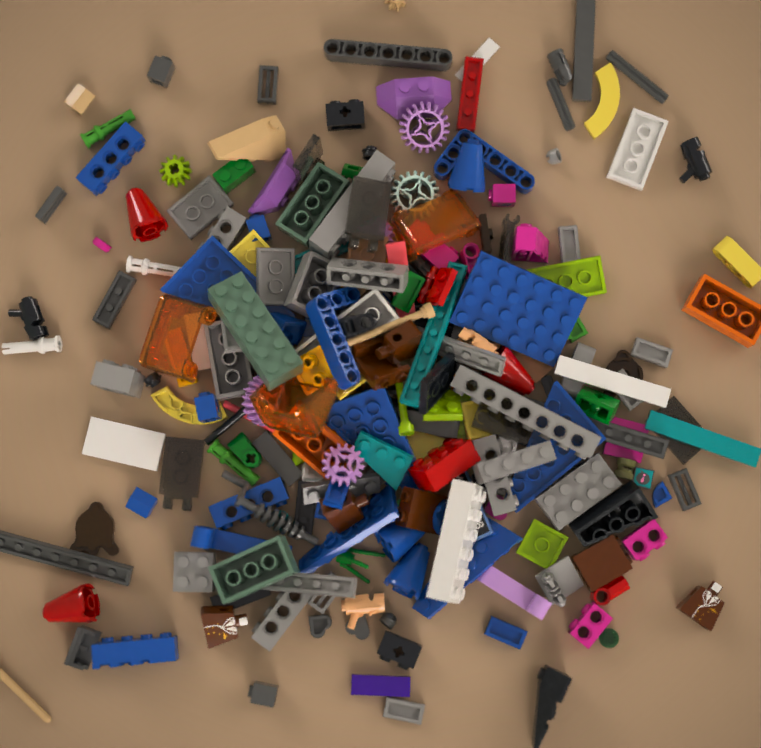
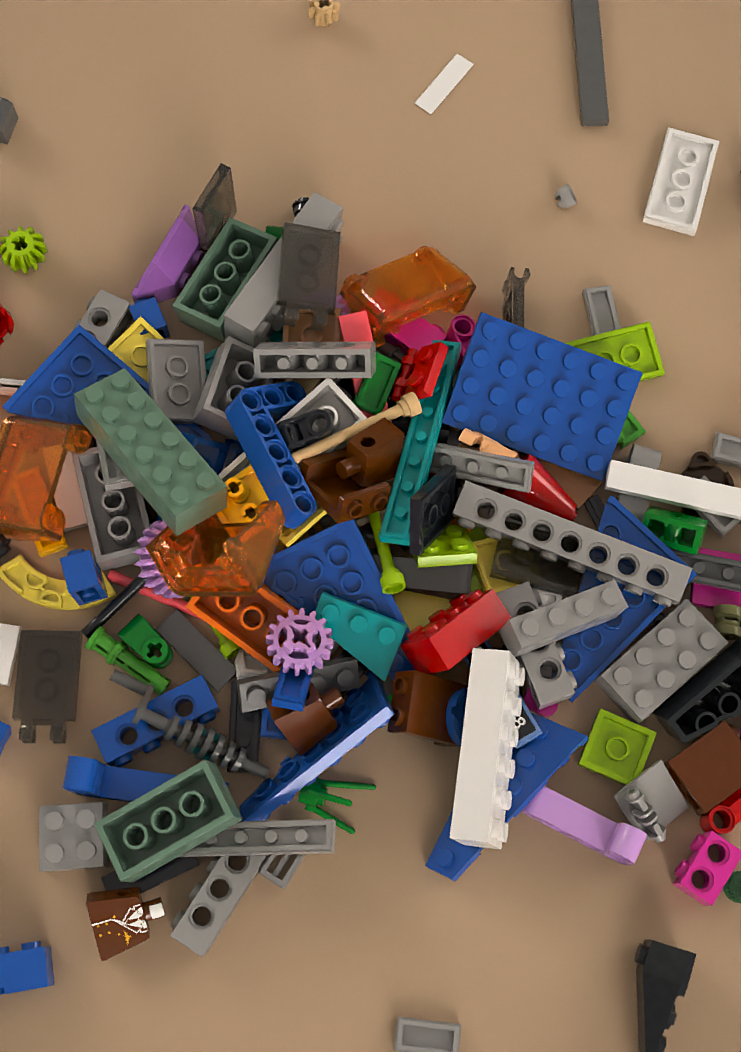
camera: 15 degrees left, 10 degrees down
light grey tile [166,175,234,240] -> none
tan wedge [207,115,286,163] -> none
green brick [212,159,256,195] -> none
dark grey brick [248,681,279,708] -> none
dark grey tile [257,65,279,104] -> none
dark grey tile [309,614,332,638] -> none
dark grey beam [324,39,453,71] -> none
black brick [326,99,365,131] -> none
light nougat piece [341,593,385,630] -> none
dark grey tile [345,615,370,640] -> none
dark purple tile [351,674,411,697] -> none
blue cone [374,522,426,563] -> none
medium lavender wedge [376,76,452,120] -> none
black brick [377,630,422,670] -> none
dark grey hinge [379,613,397,630] -> none
blue cone [383,543,430,600] -> none
light aqua gear [389,170,440,222] -> none
lavender gear [399,101,450,153] -> none
blue beam [434,129,535,194] -> none
blue cone [448,138,485,192] -> none
red tile [456,56,484,133] -> none
dark brown plate [478,214,493,254] -> none
blue tile [484,616,528,650] -> none
dark pink brick [488,184,516,207] -> none
dark pink wedge [510,224,549,263] -> none
dark grey axle [546,78,575,131] -> none
dark grey hinge [547,49,573,87] -> none
light yellow tile [583,63,620,139] -> none
dark grey axle [606,50,669,104] -> none

